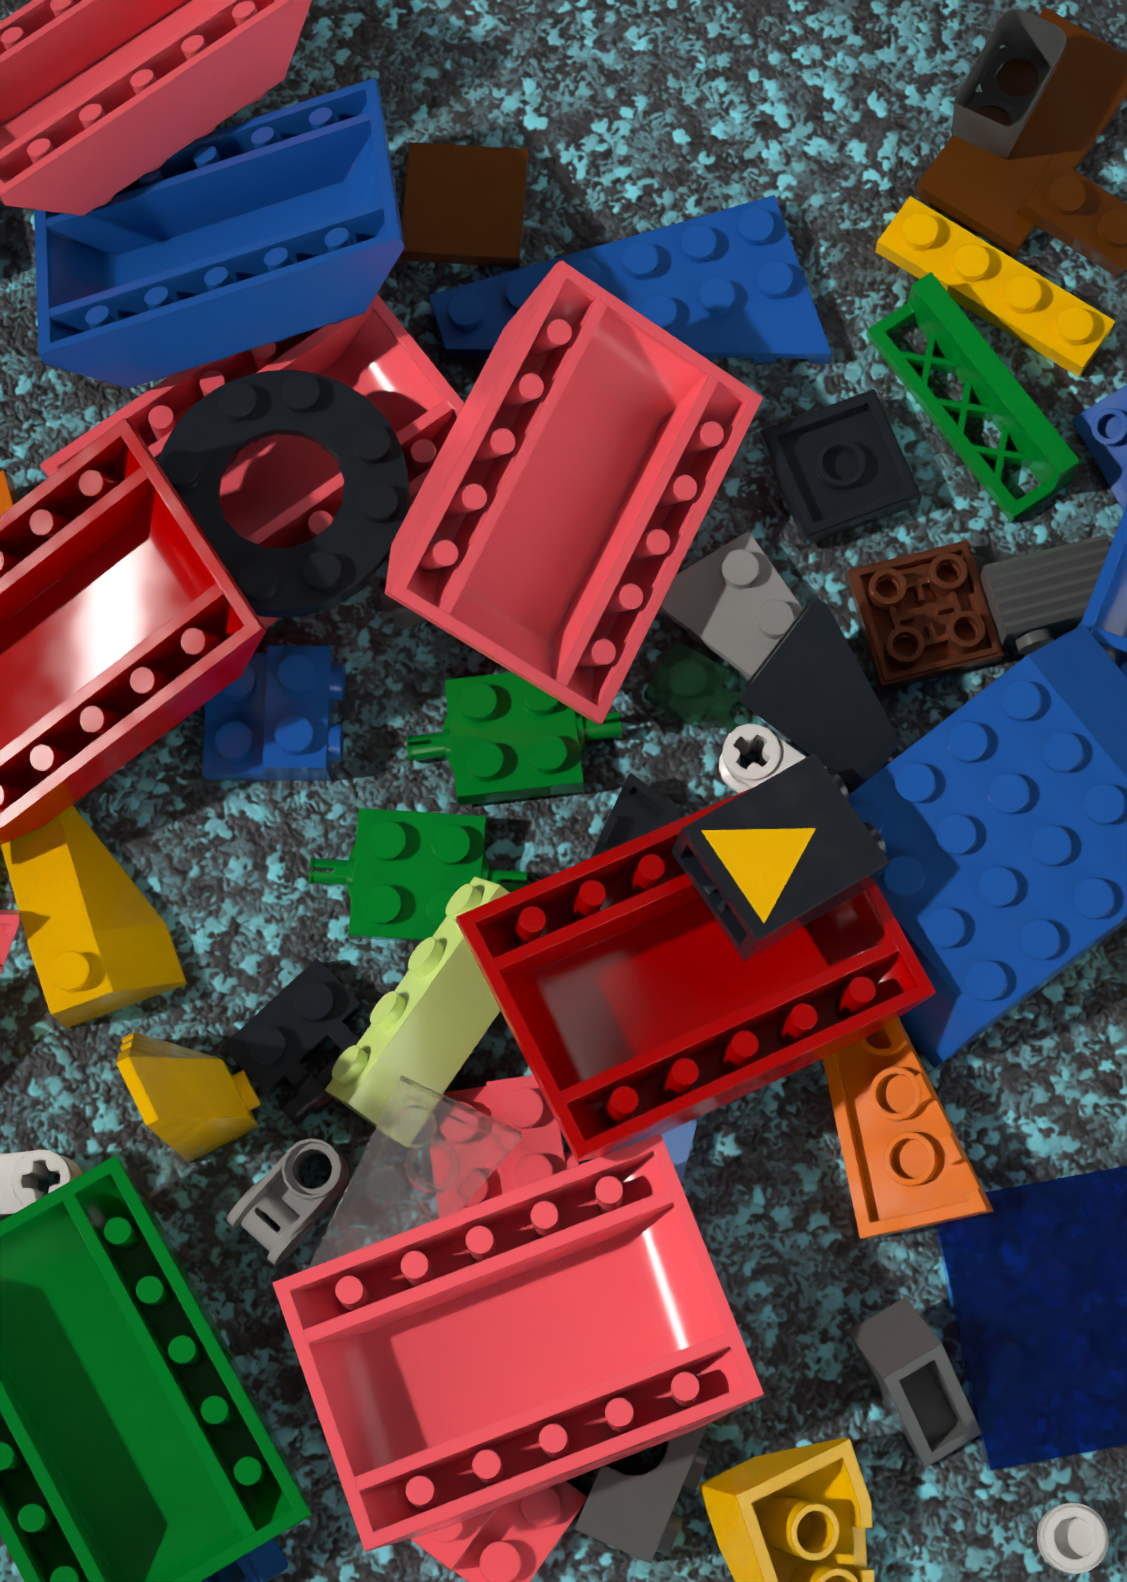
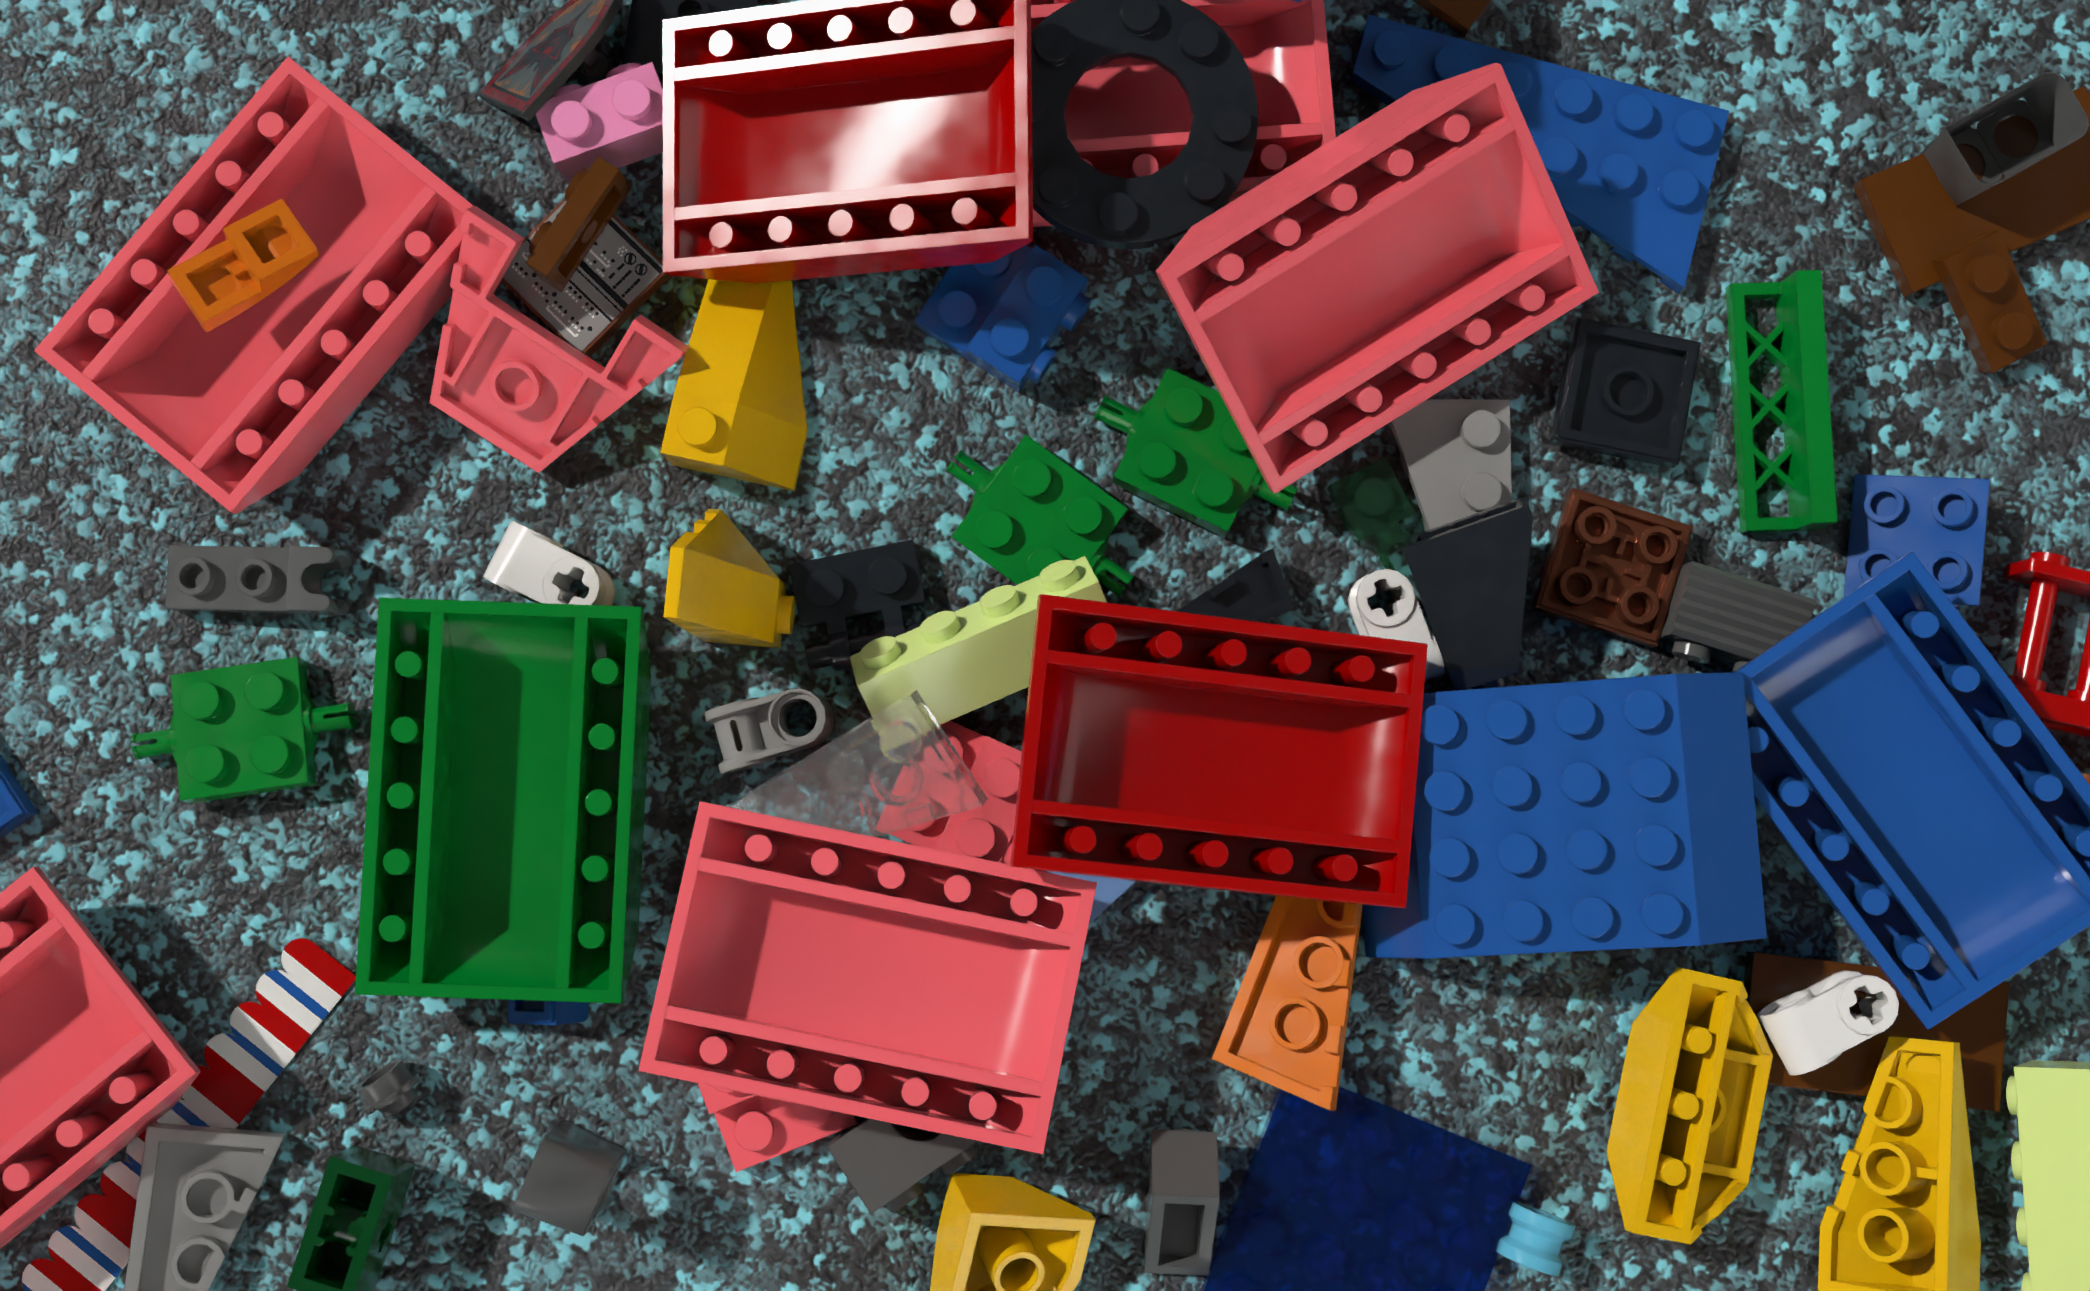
camera: 25 degrees right, 10 degrees up
black brick [671,753,890,962] -> none
yellow plate [875,196,1115,377] -> none

